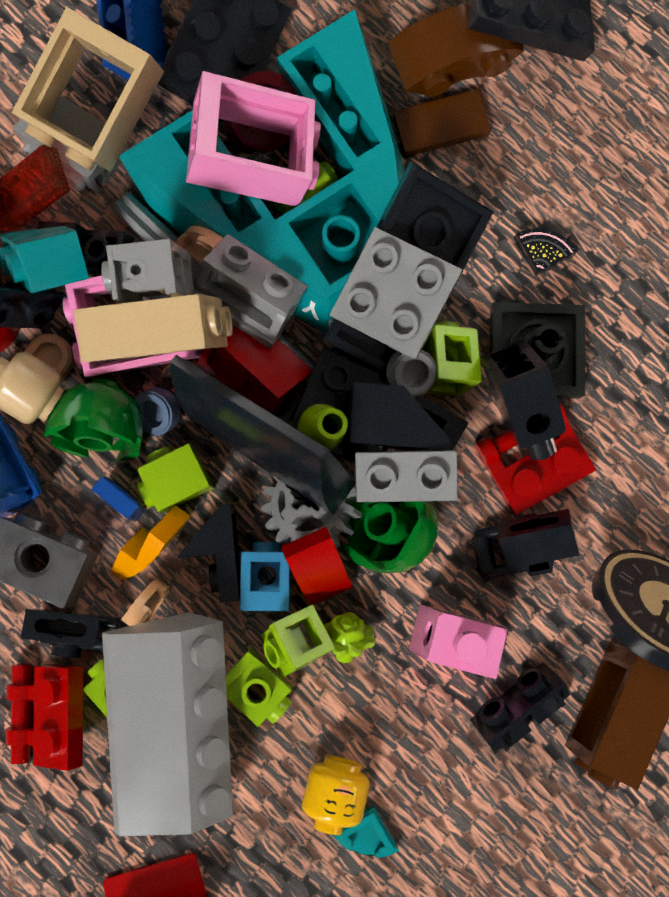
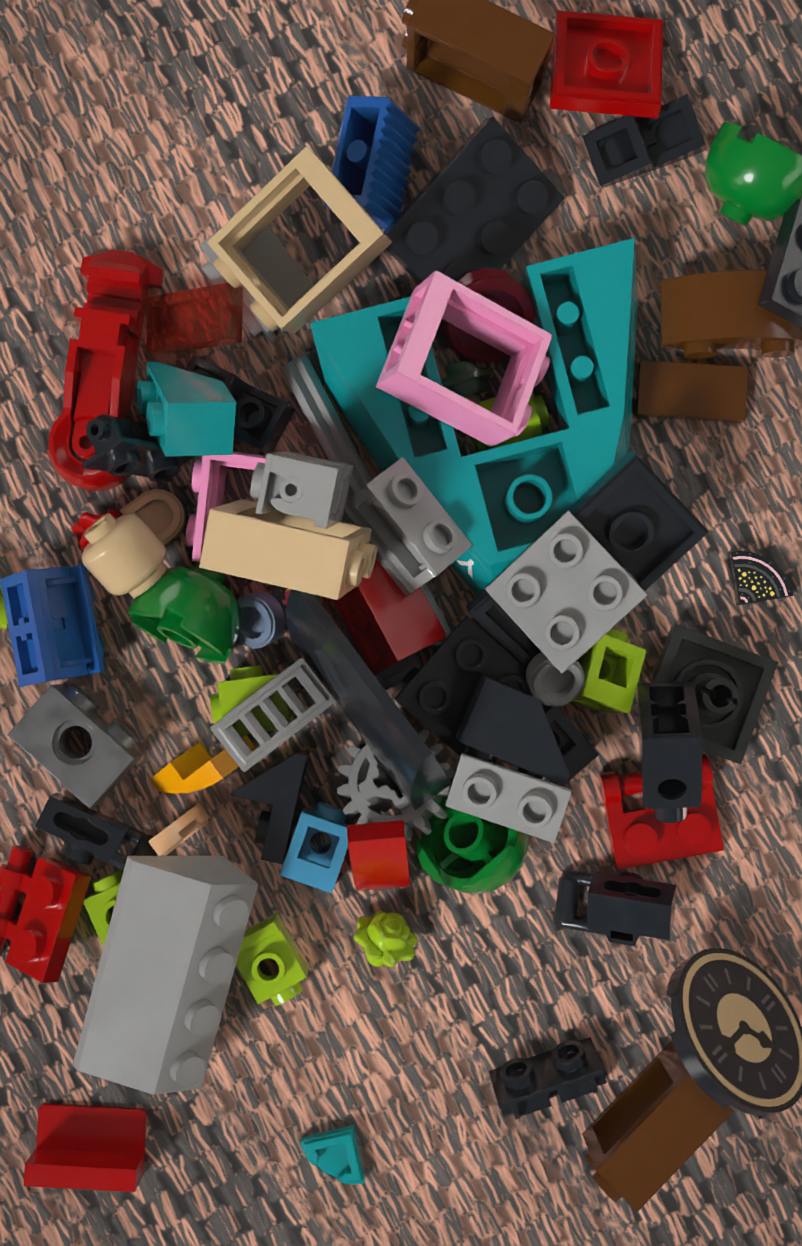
camera: 20 degrees right, 5 degrees up
blue tile [91,477,146,522] -> none
light nougat tile [176,225,223,267] -> none
lime brick [261,604,335,678] -> none
lime cone [298,404,348,451] -> none
yellow head [302,755,370,835] -> none
bright pink torso [409,604,508,679] -> none
none -> light grey slope [210,657,336,772]

